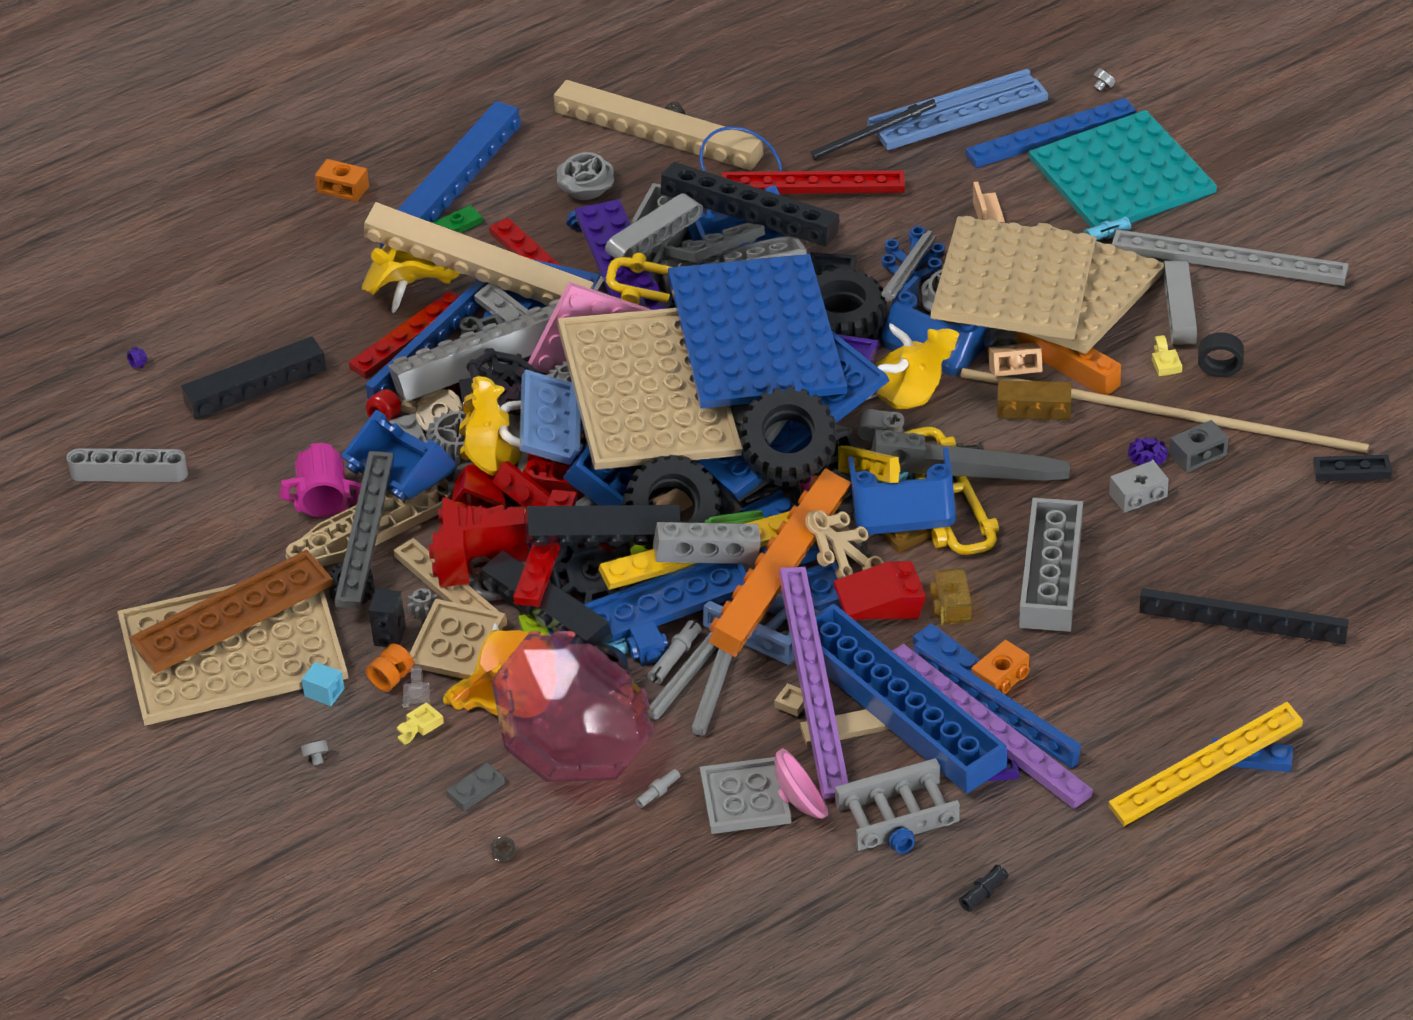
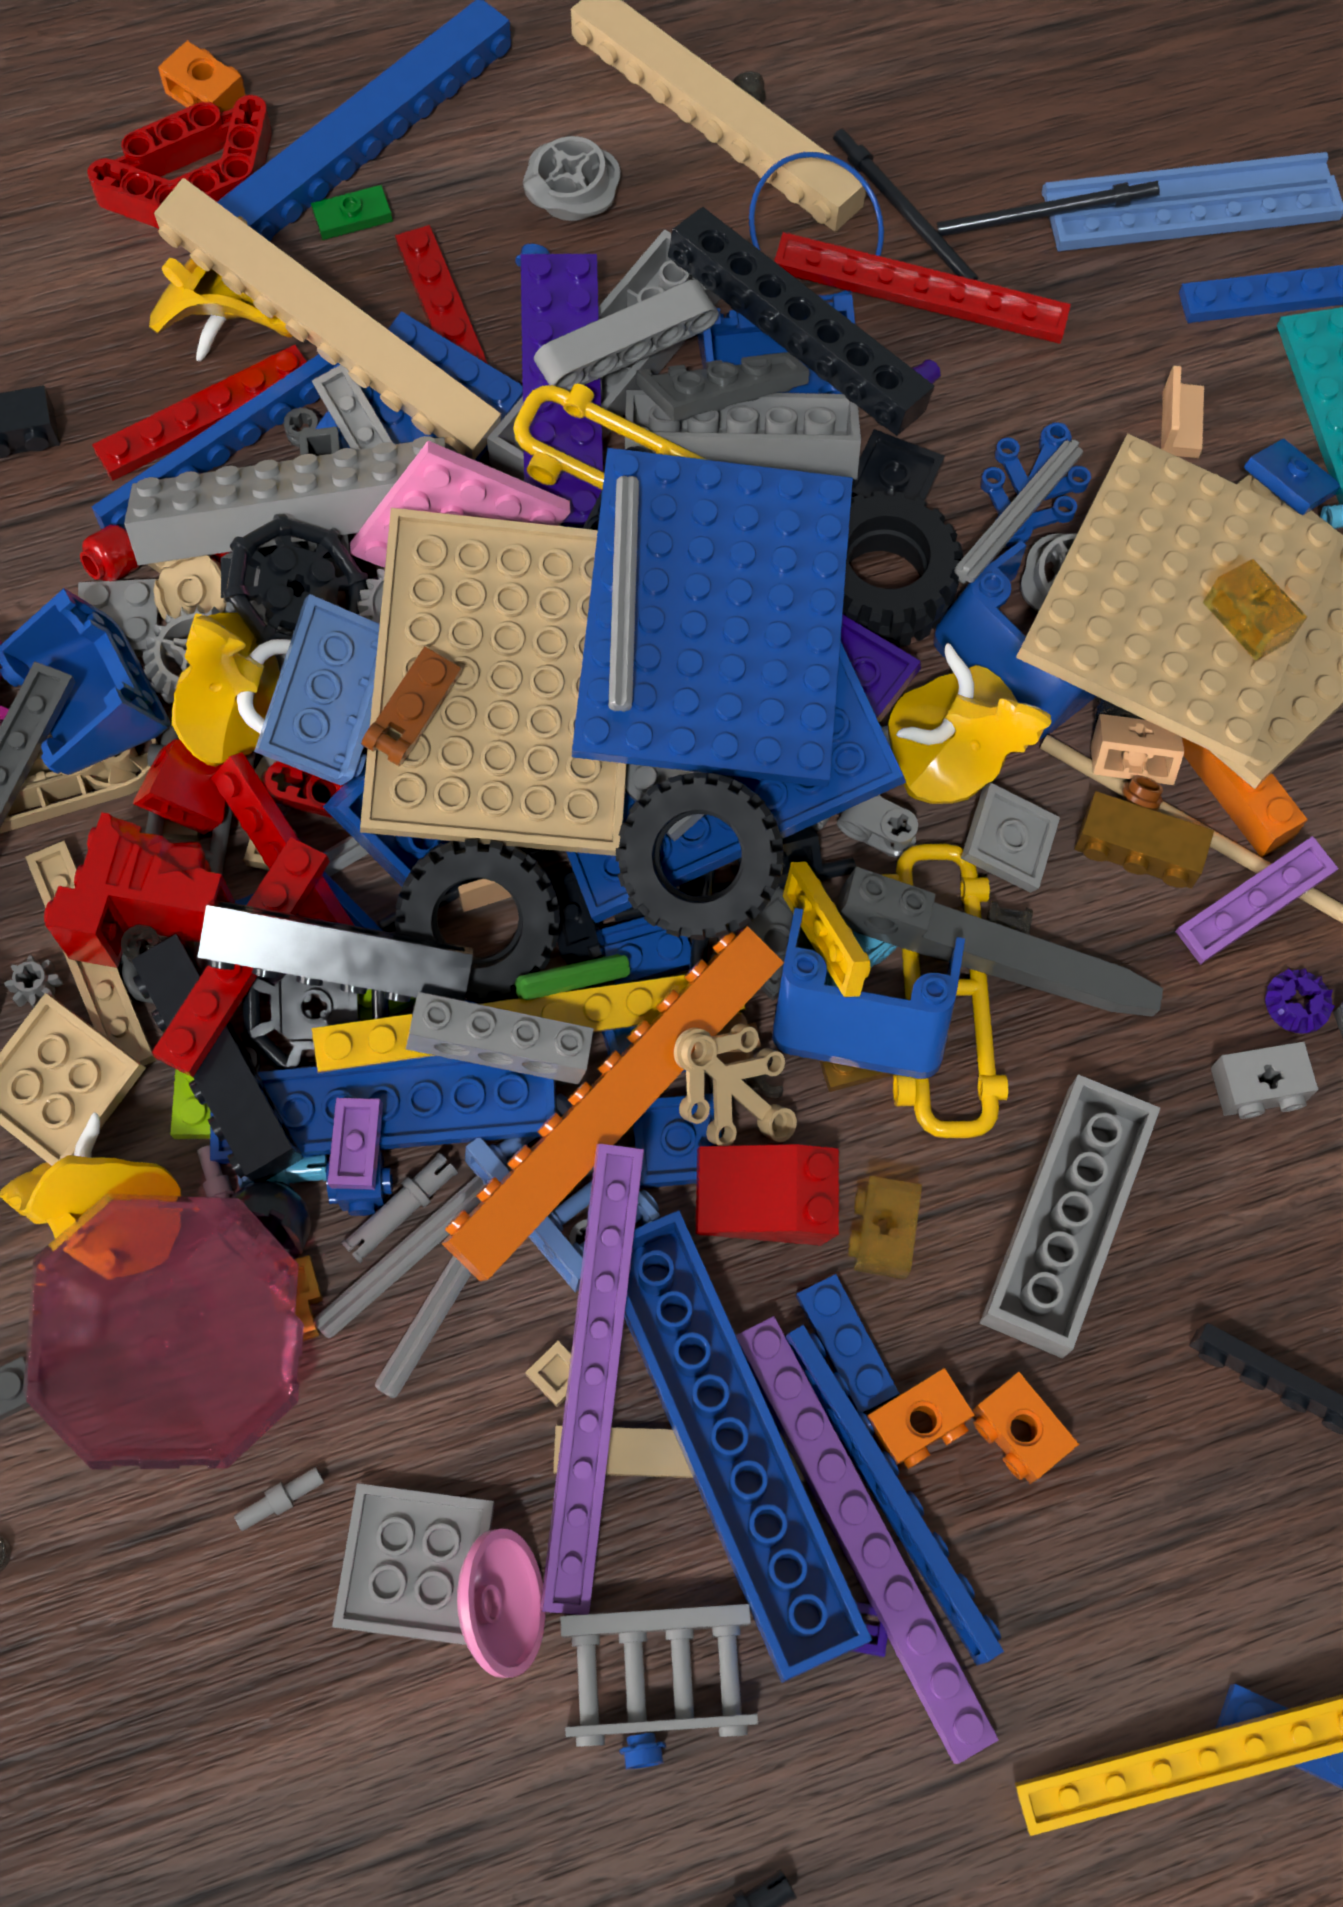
camera: 10 degrees right, 25 degrees up
none -> red piece [87,95,272,229]
none -> medium lavender plate [327,1098,383,1190]
none -> dark orange plate [361,646,462,767]
none -> light grey axle [608,476,639,712]
none -> black bar [833,128,979,281]
none -> light grey plate [961,783,1060,893]
none -> orange brick [972,1372,1079,1484]
none -> dark orange plate [1122,775,1163,809]
none -> medium lavender plate [1175,836,1339,965]
none -> clear yellow brick [1203,559,1307,661]
none -> blue plate [1244,438,1340,515]

